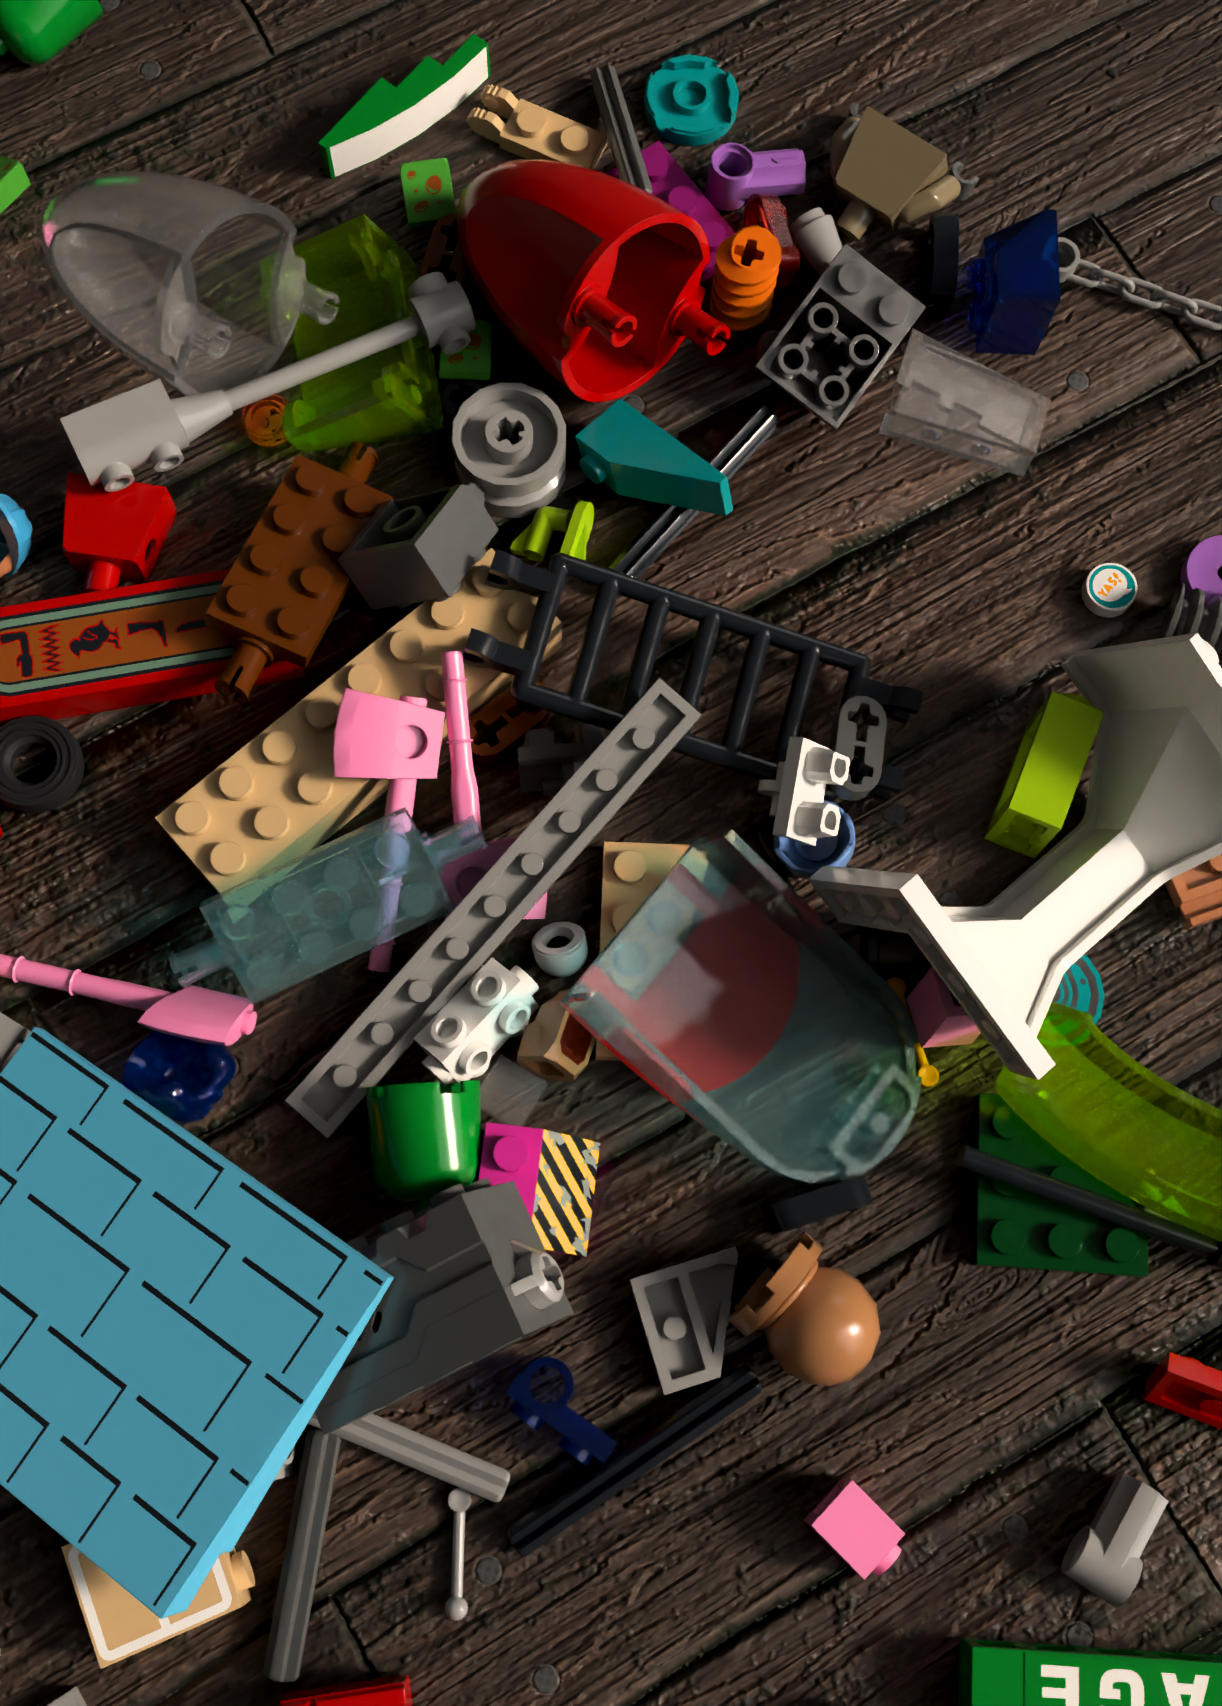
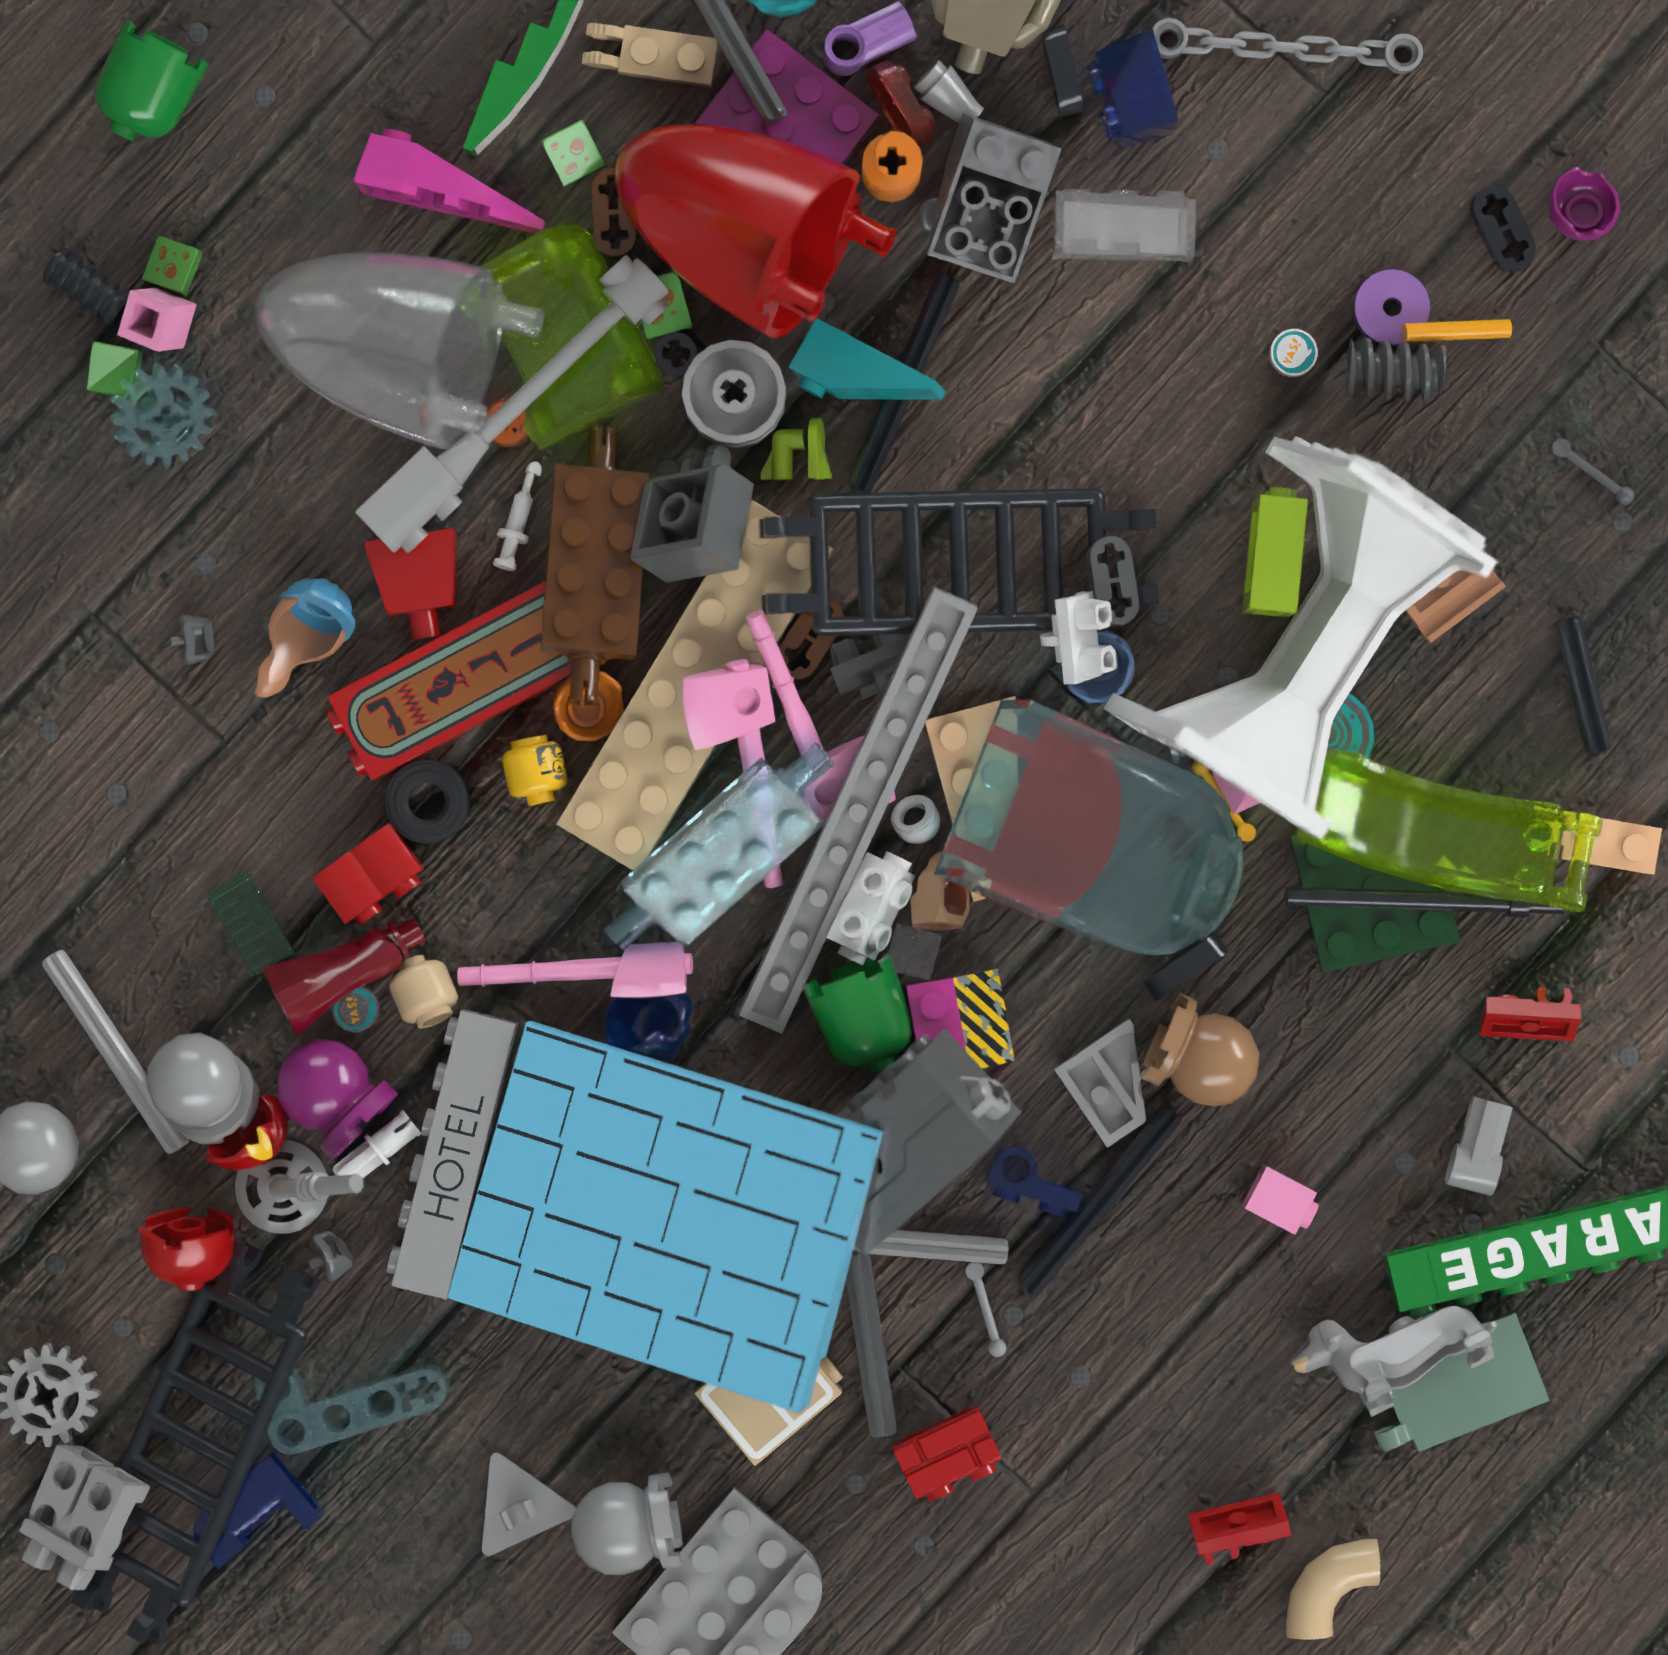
camera: 10 degrees left, 15 degrees up
none -> dark pink wedge [354,129,547,236]
none -> white piece [493,462,542,571]
none -> yellow head [502,735,568,806]
none -> orange hair [553,671,624,742]

